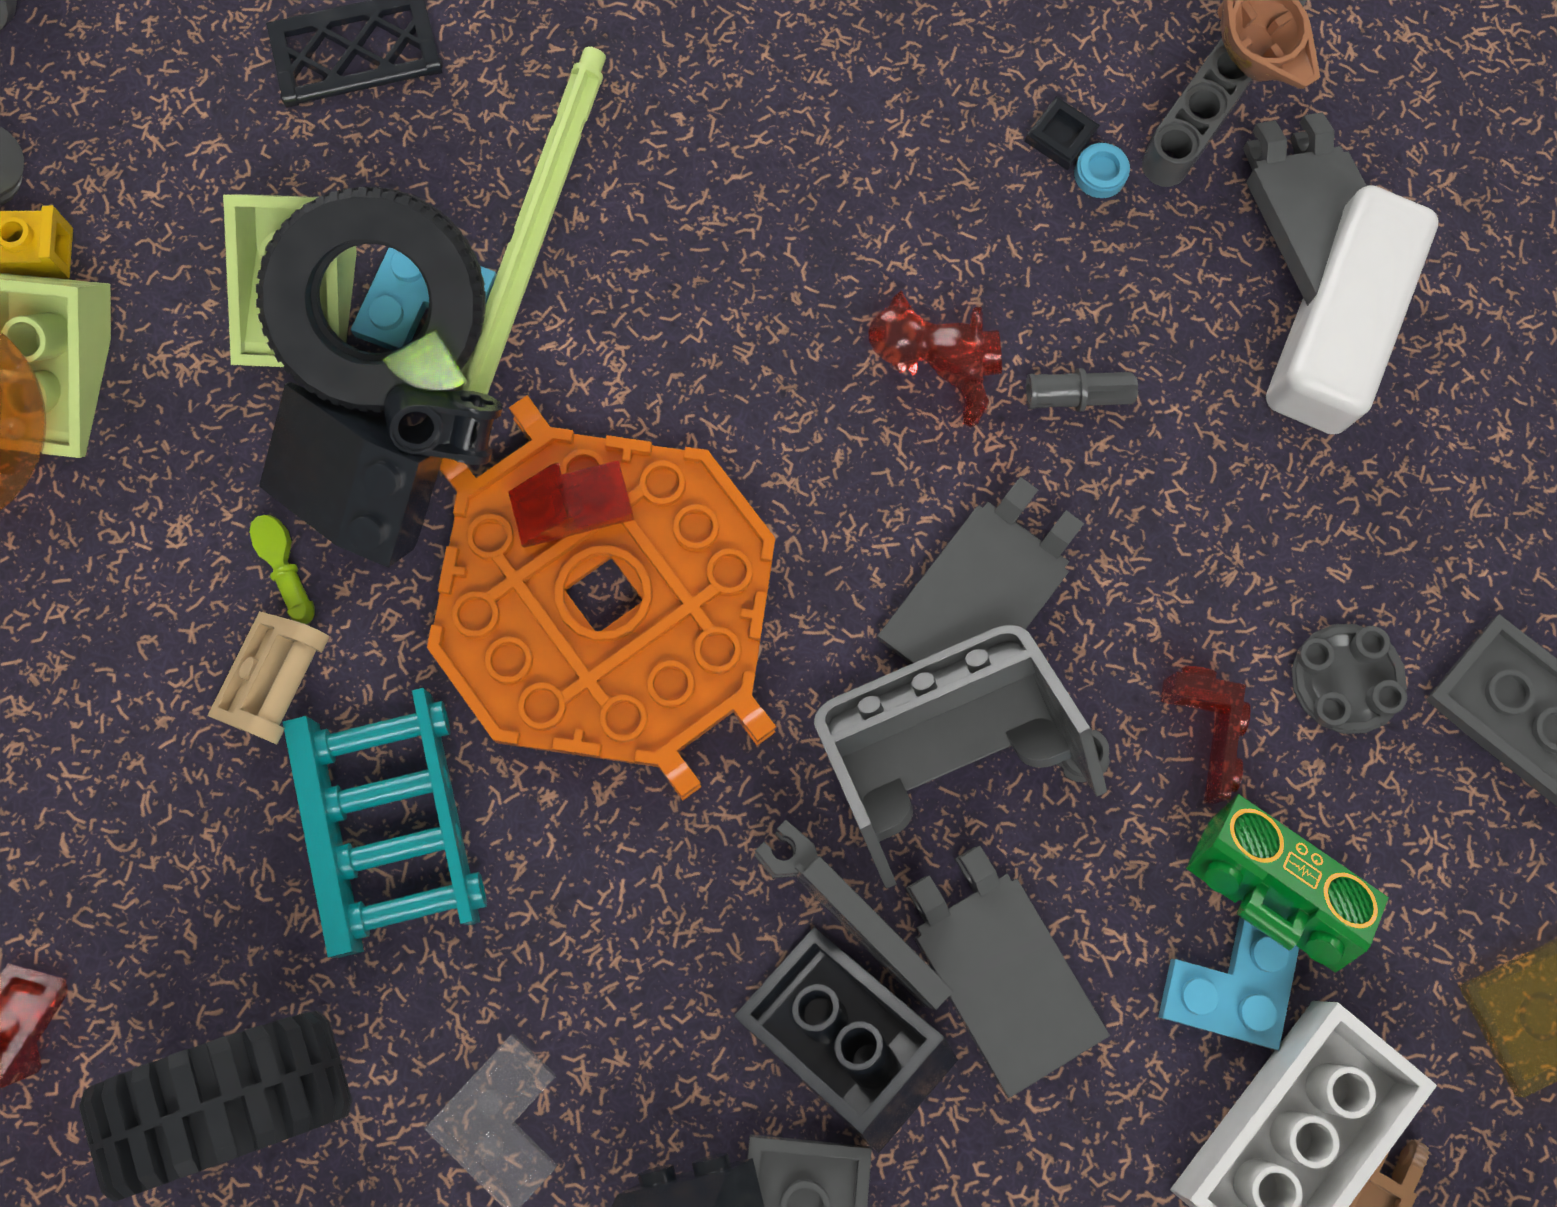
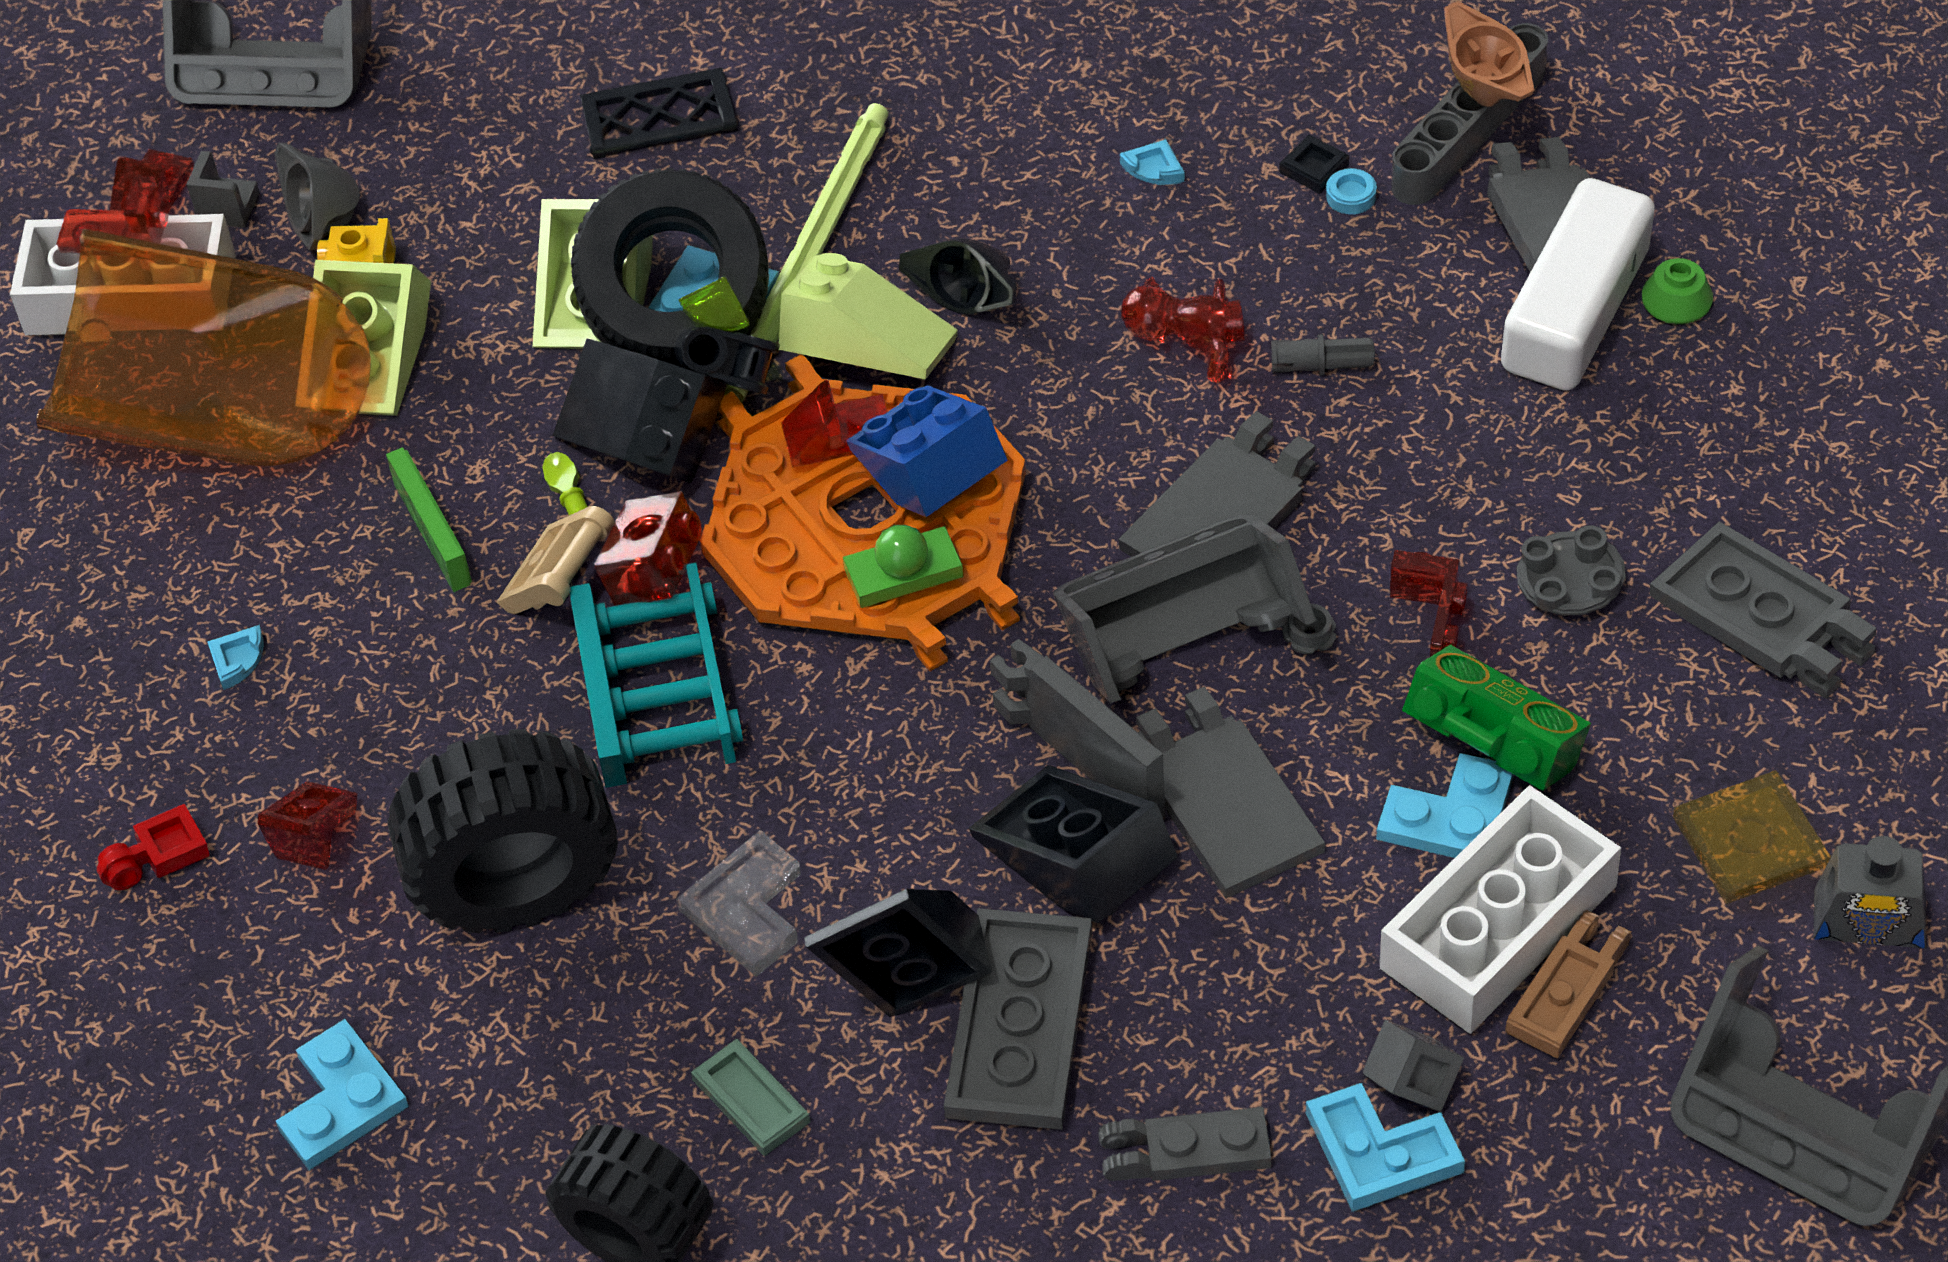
camera: 15 degrees right, 25 degrees down
none -> bright green tile [386,447,472,592]
none -> clear red brick [594,491,702,606]
none -> yellowish green slope [779,253,958,379]
none -> bright green tile [843,525,963,608]
none -> blue slope [846,385,1008,517]
none -> black hat [899,238,1017,314]
none -> medium azure tile [1120,139,1185,185]
none -> bright green cone [1642,258,1713,325]

